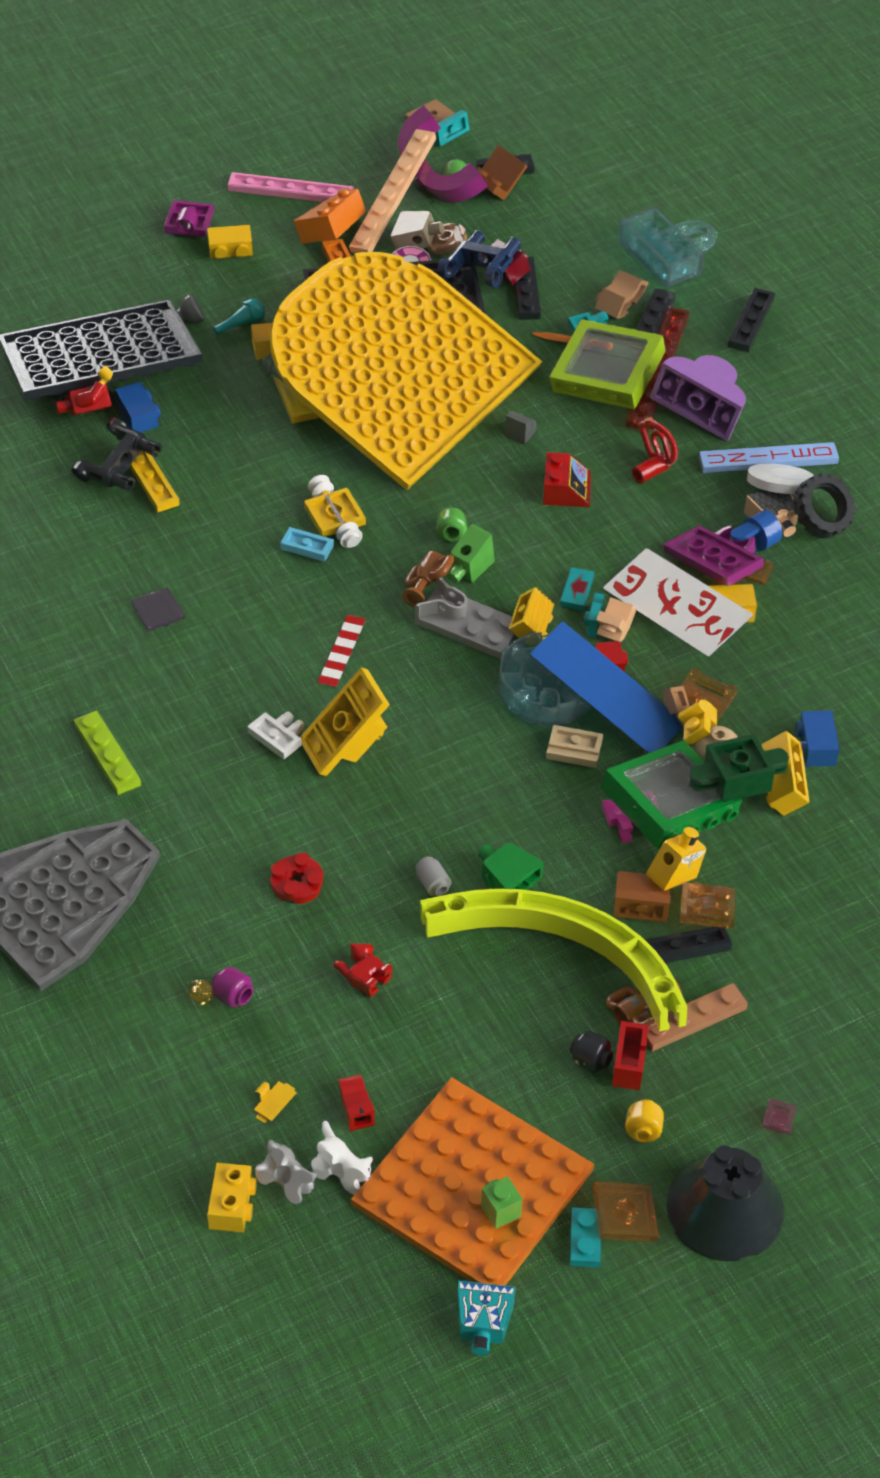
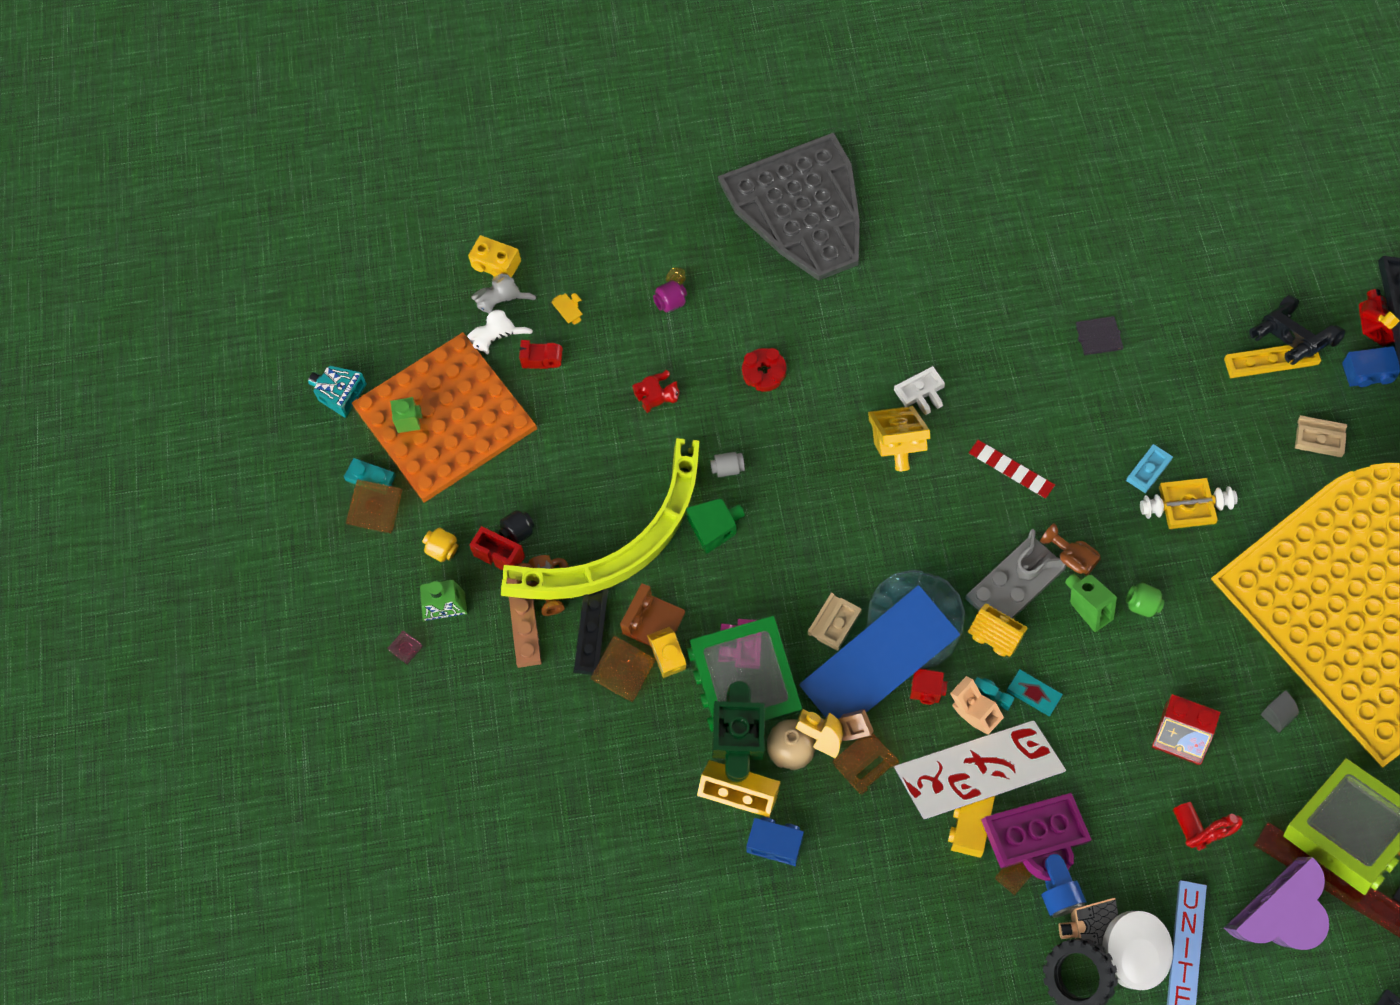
camera: 115 degrees right, 15 degrees up
lime plate [74,710,141,795] -> none
black cone [666,1145,784,1262] -> none
none -> bright green torso [420,580,468,622]
none -> tan plate [1295,415,1347,457]

